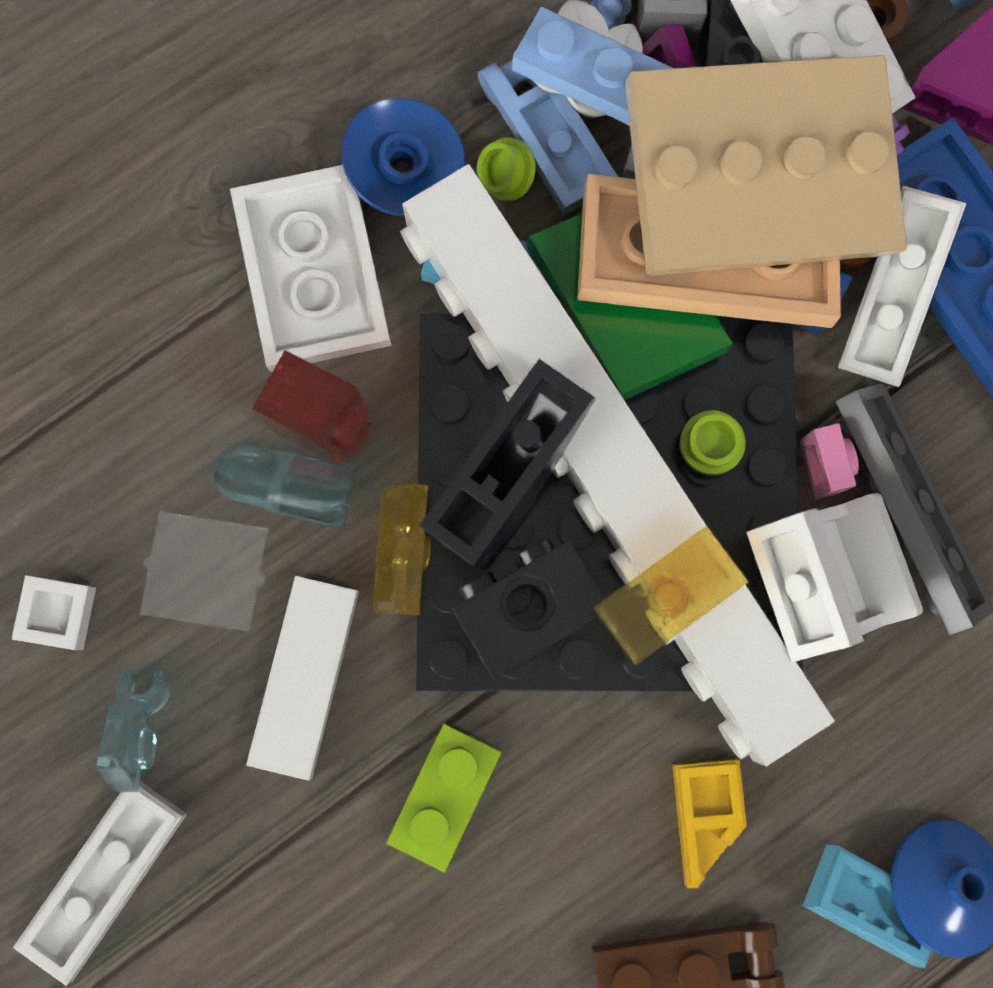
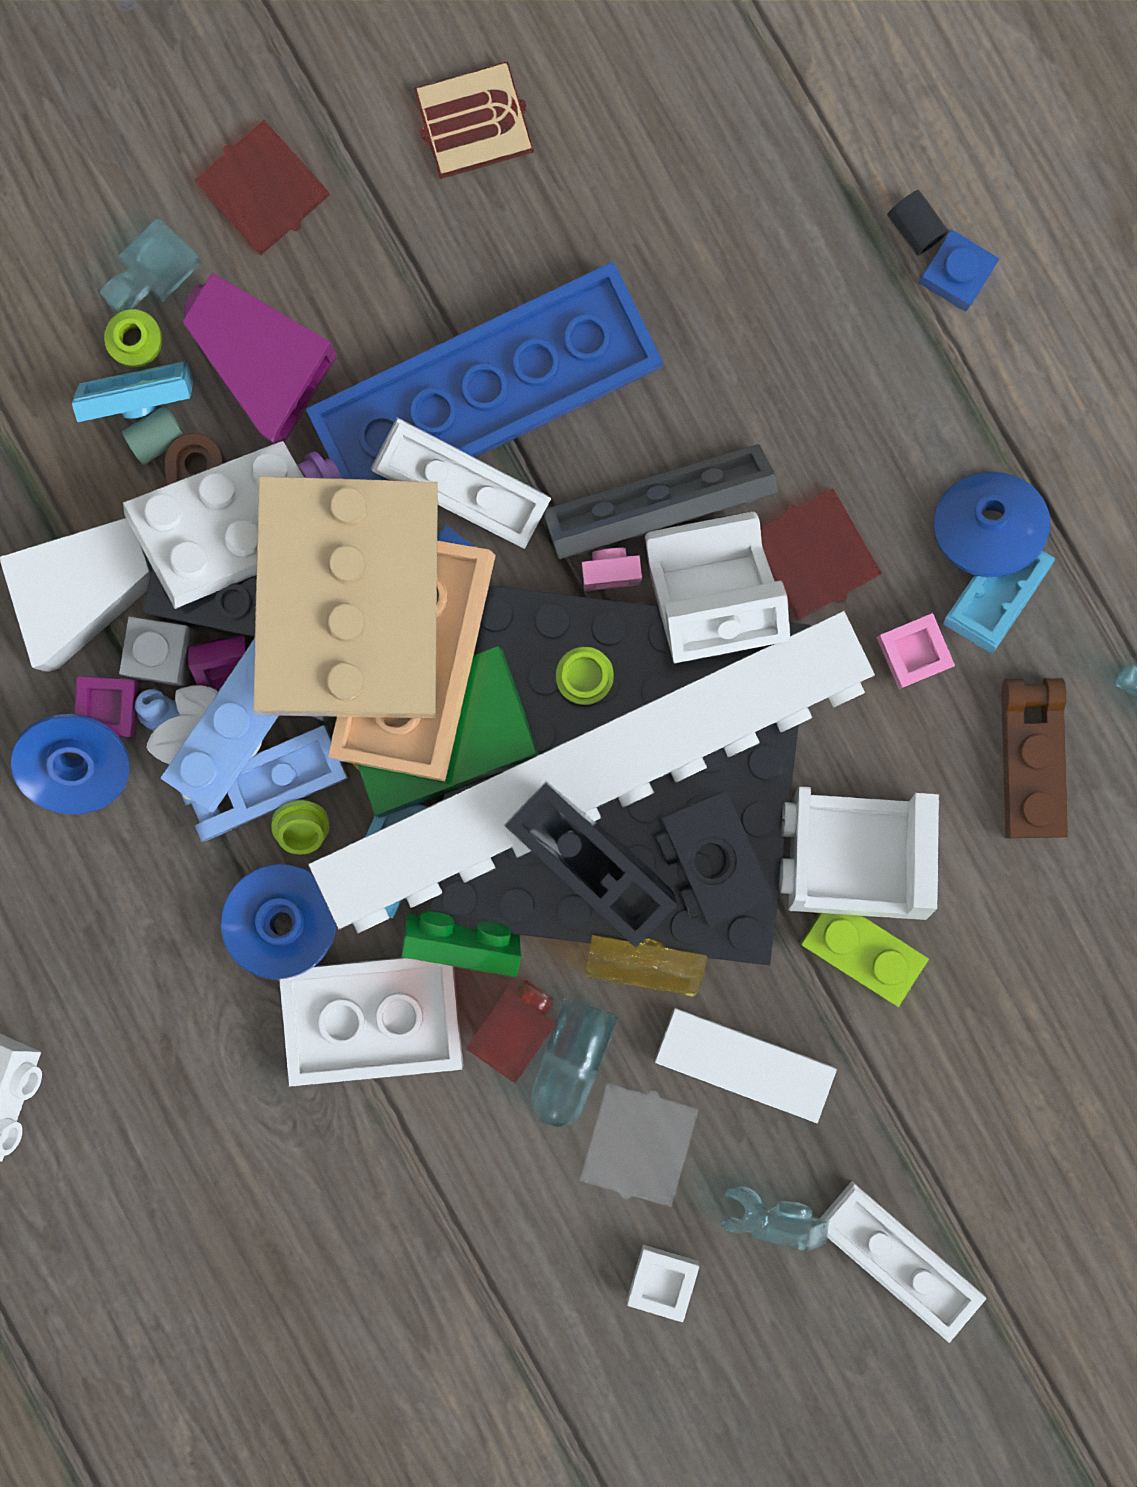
camera: 80 degrees left, 5 degrees up
clear yellow plate [593,526,748,665] -> none
yellow tile [672,758,747,889] -> none
none -> green plate [402,911,521,977]
none -> clear red piece [760,488,882,620]
none -> white panel [779,786,939,920]
none -> bright pink plate [876,613,955,689]

